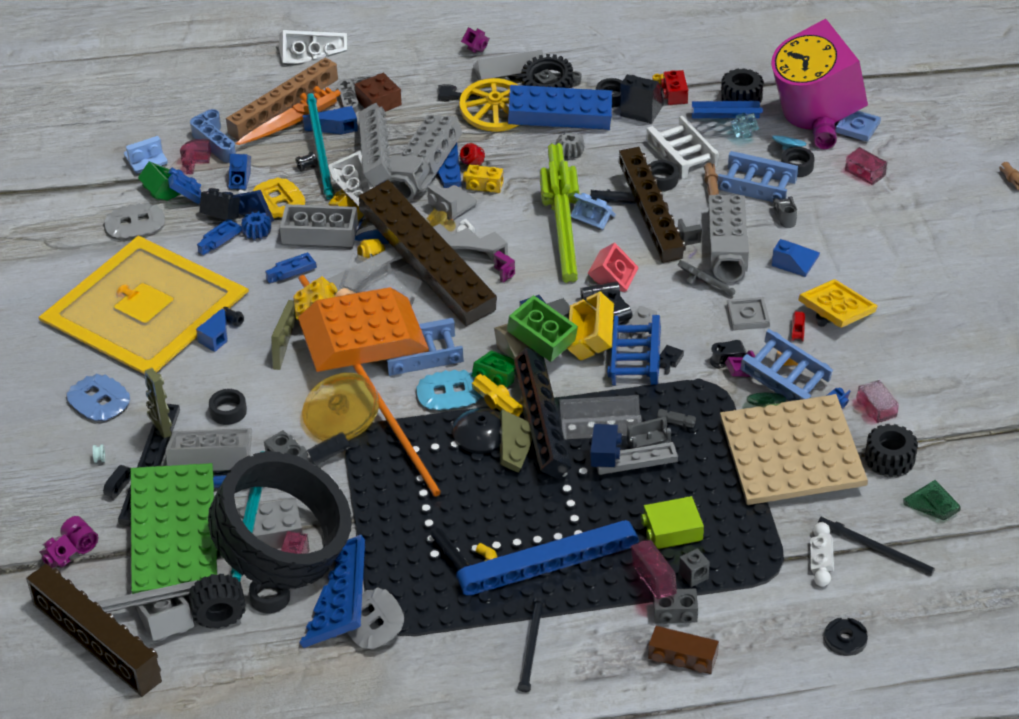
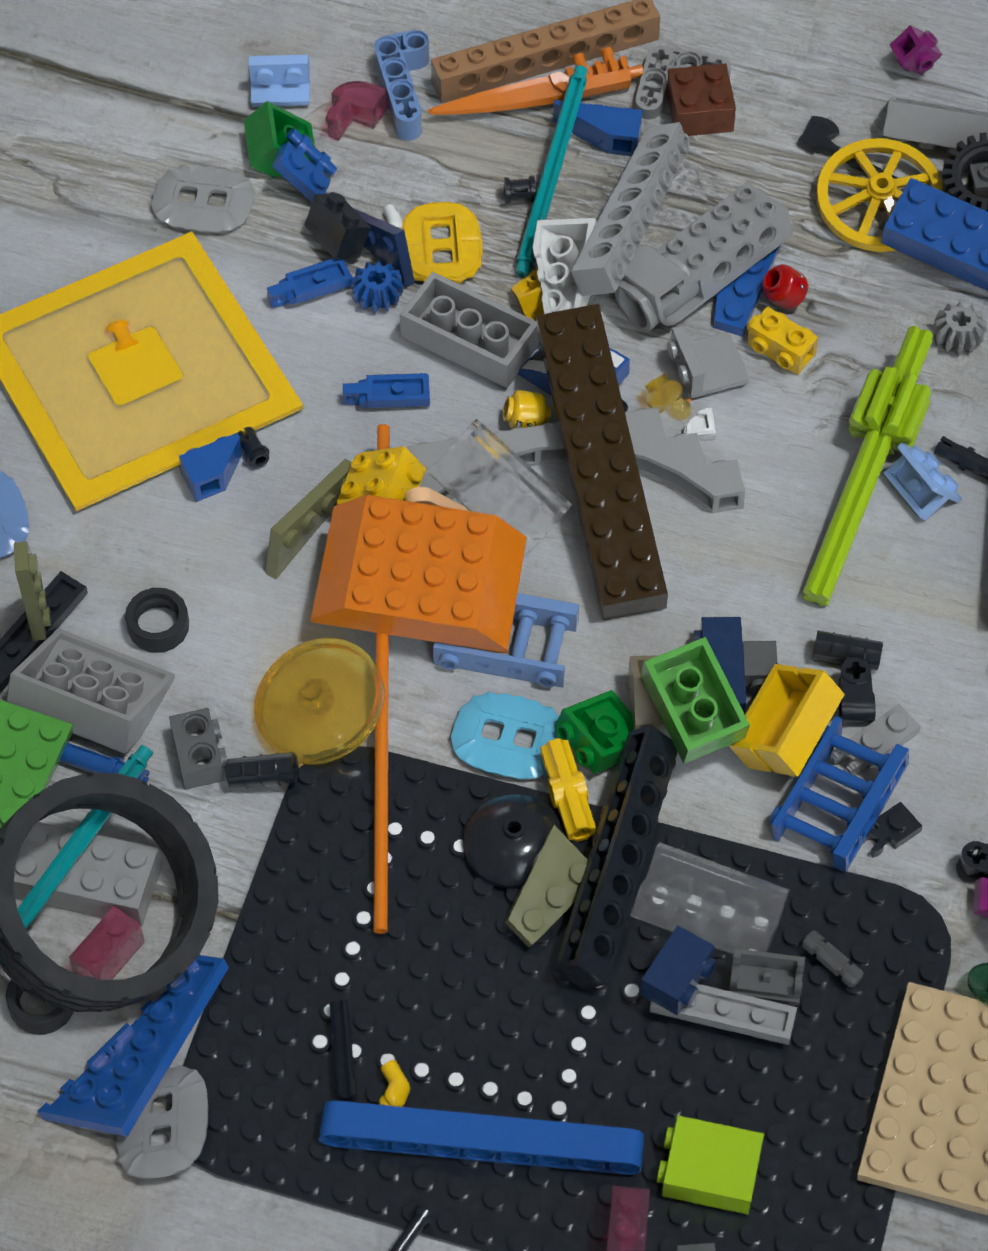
camera: 25 degrees right, 15 degrees up
blue slope [229,154,251,189] -> none
magenta bracket [494,251,515,283] -> none
coral slope [588,242,639,292] -> none

